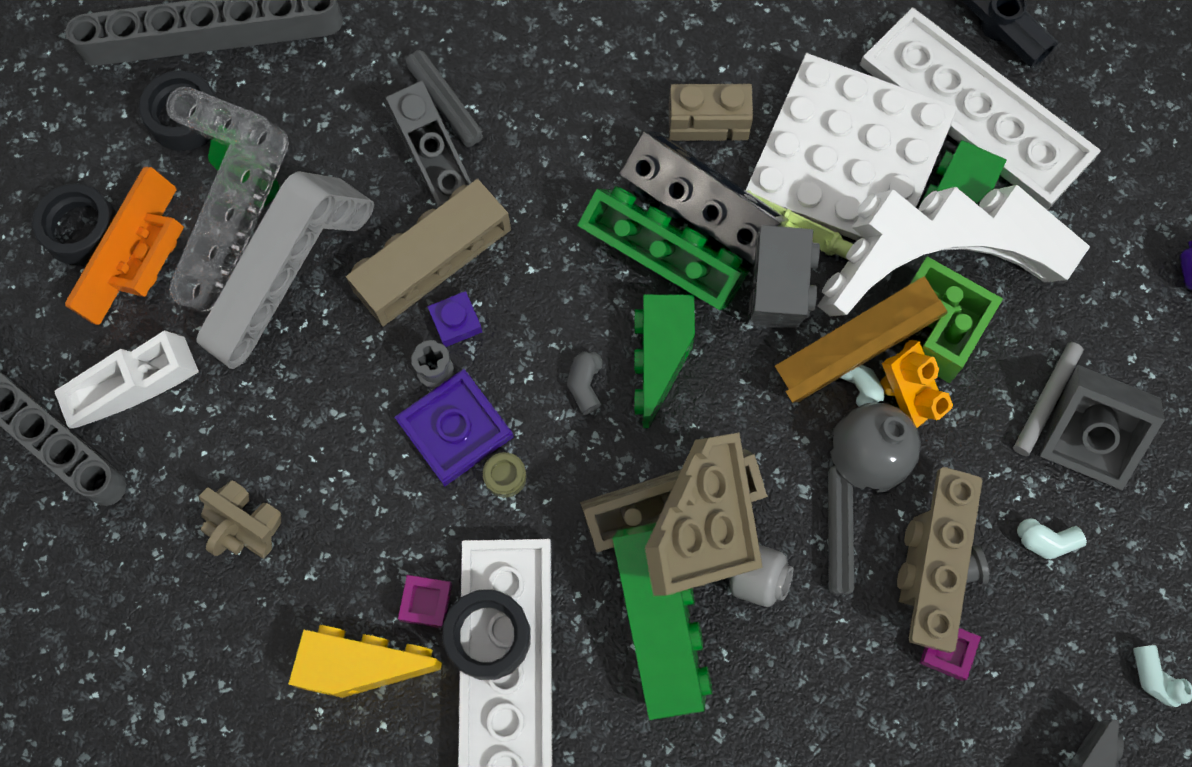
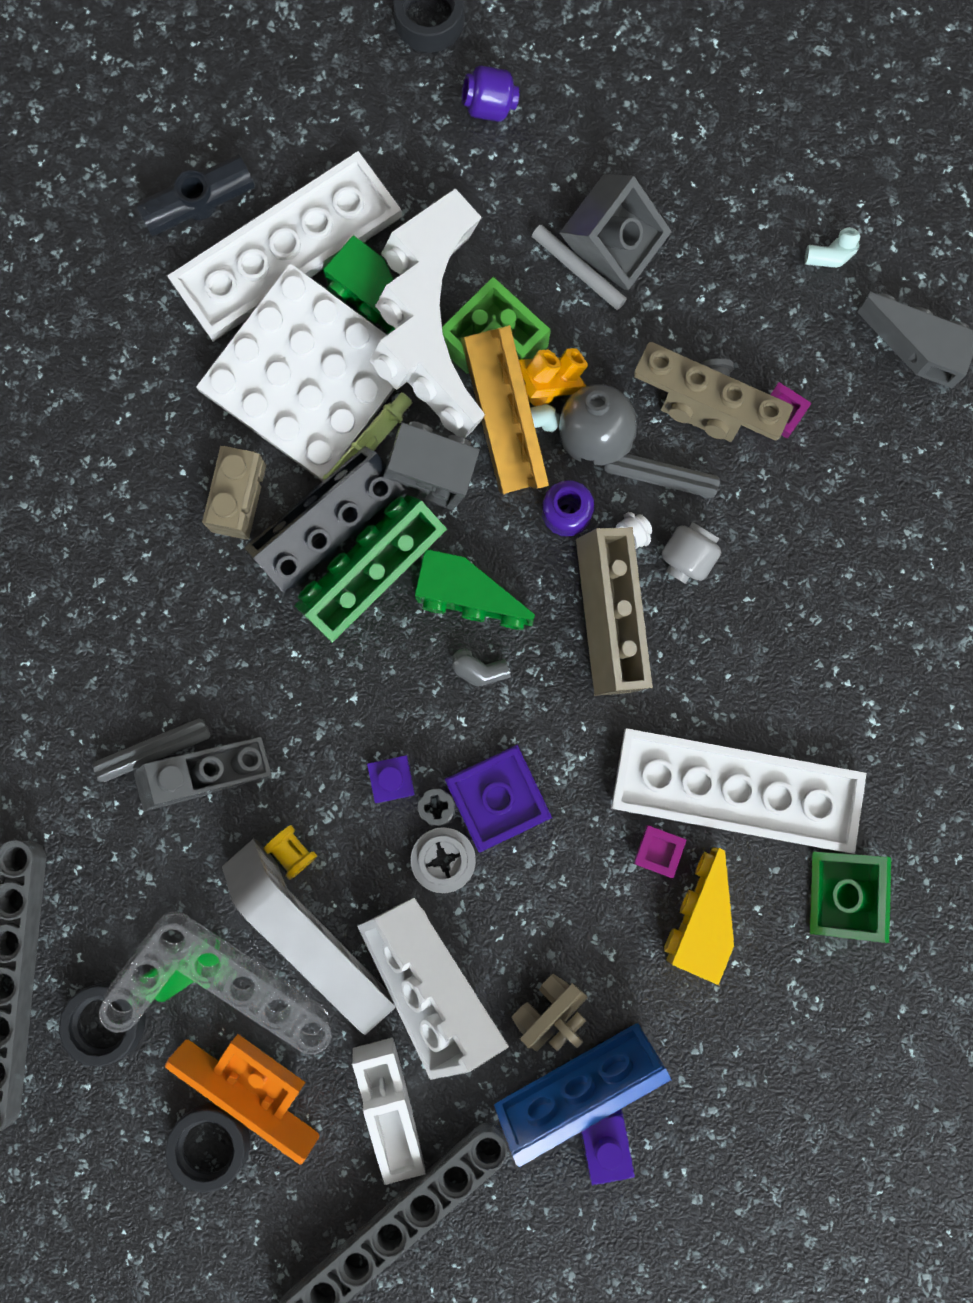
camera: 80 degrees left, 10 degrees up
dark tan brick [346,179,511,327] -> none
black tyre [442,590,531,680] -> none
olive tile [483,452,527,498] -> none
green brick [613,523,712,720] -> none
dark tan plate [645,433,763,596] -> none
light aqua arm [1017,518,1086,559] -> none
none -> yellow bush [263,825,317,880]
none -> white wedge [357,898,509,1079]
none -> light grey gear [411,827,476,893]
none -> blue tile [494,1023,671,1167]
none -> dark purple head [542,480,594,536]
none -> dark purple torso [580,1109,635,1185]
none -> white plate [616,512,652,549]

